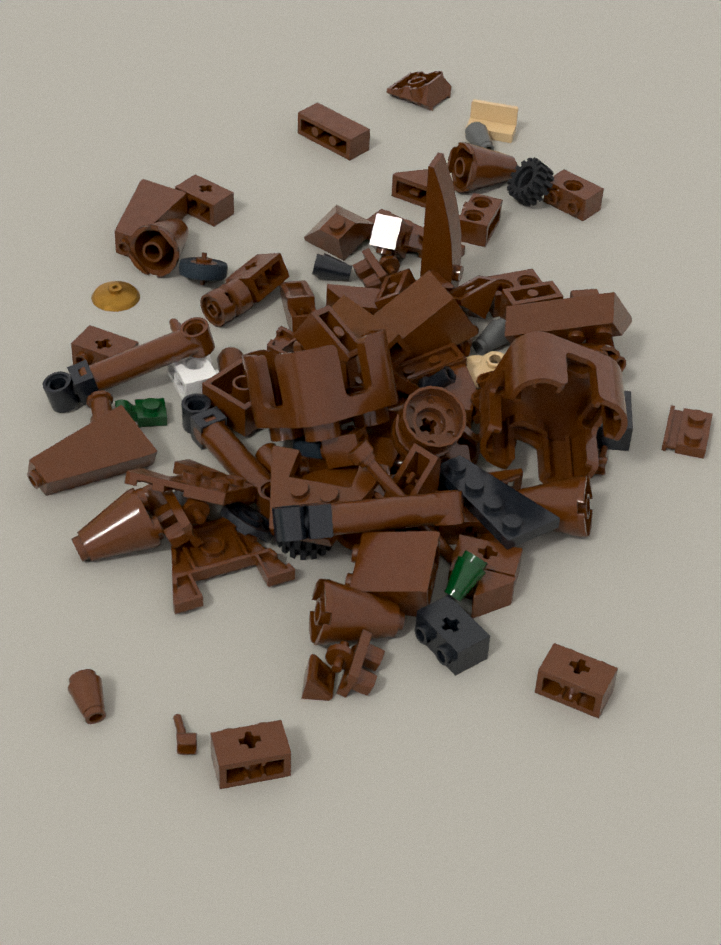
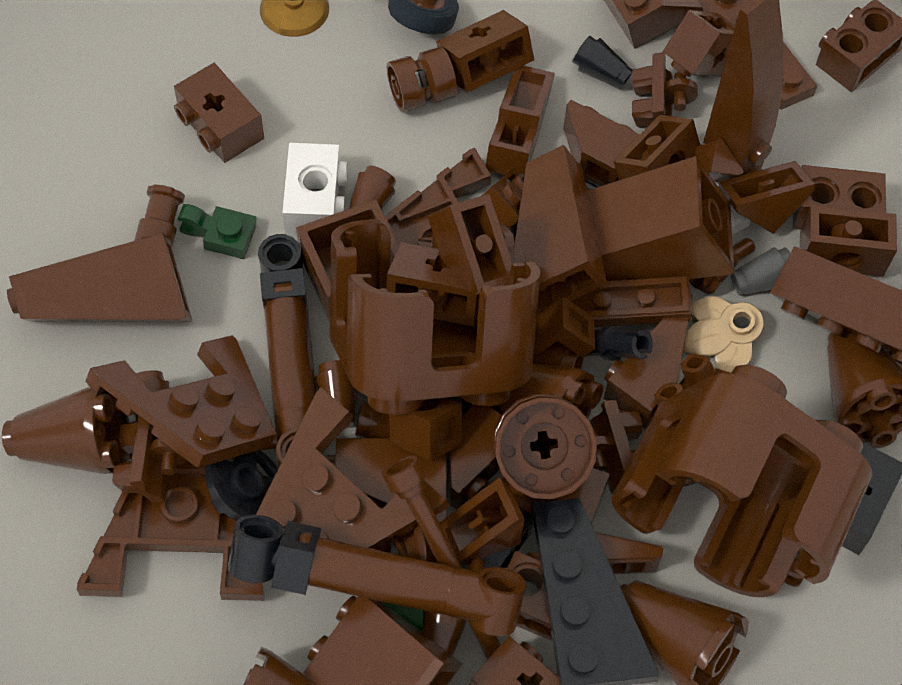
camera: 25 degrees right, 20 degrees up
reddish brown piece [42,317,215,413] -> none

